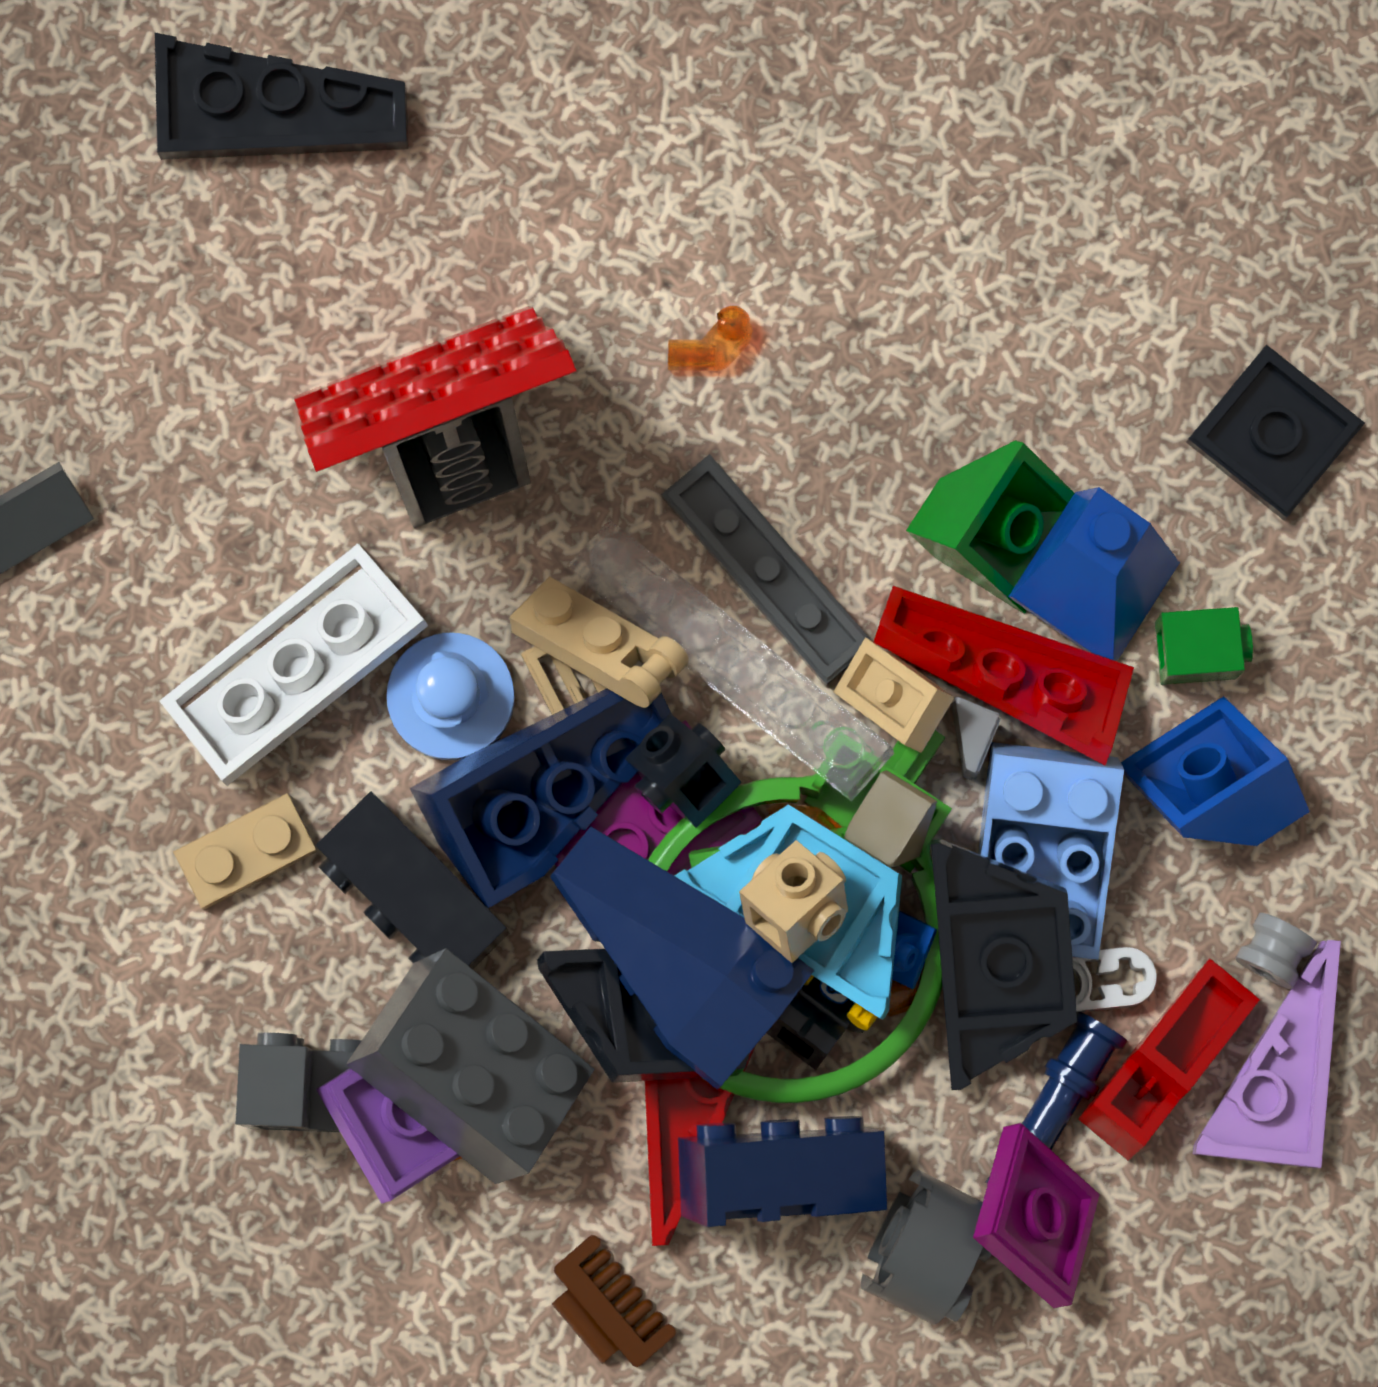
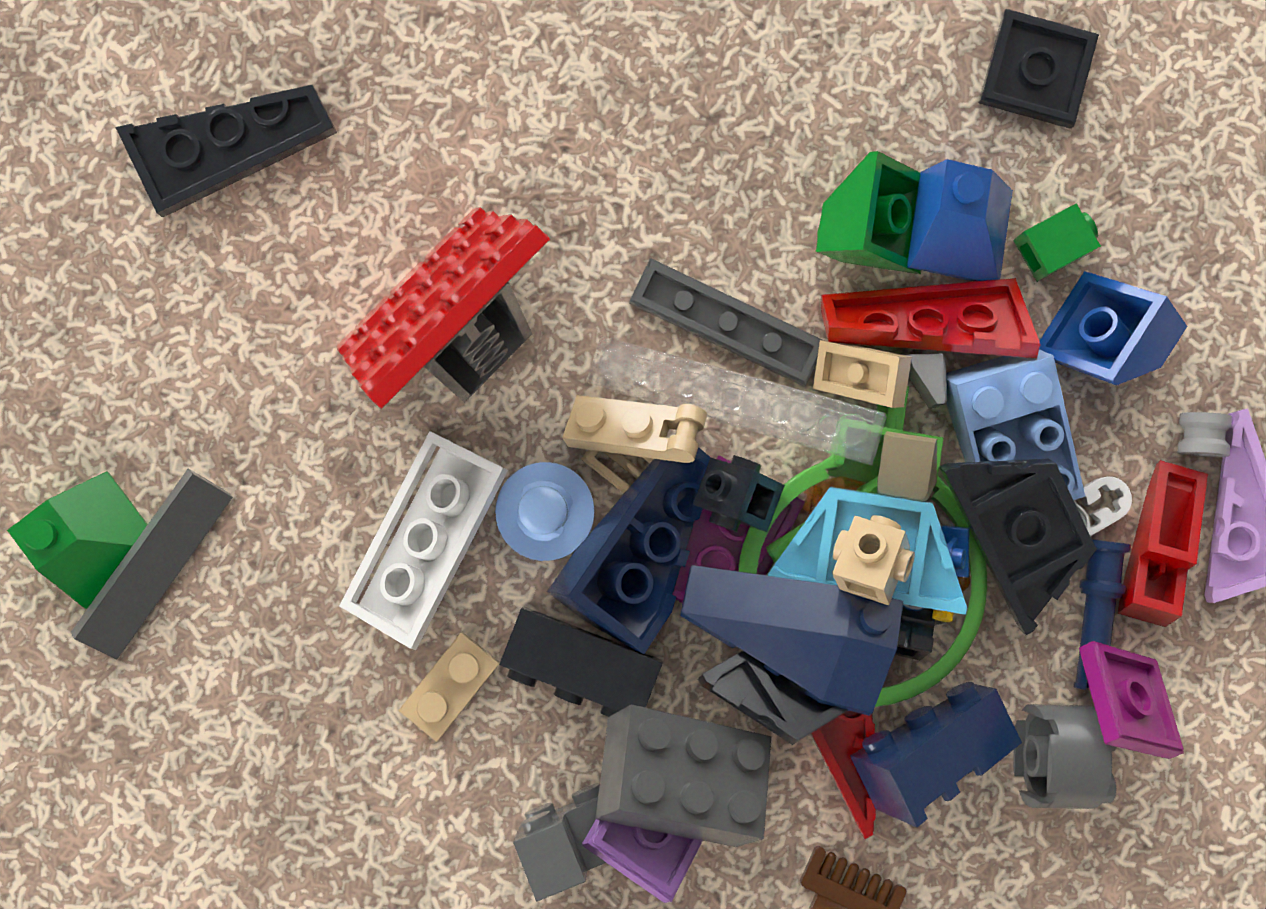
camera: 25 degrees left, 5 degrees up
clear orange arm [668,306,753,371] -> none

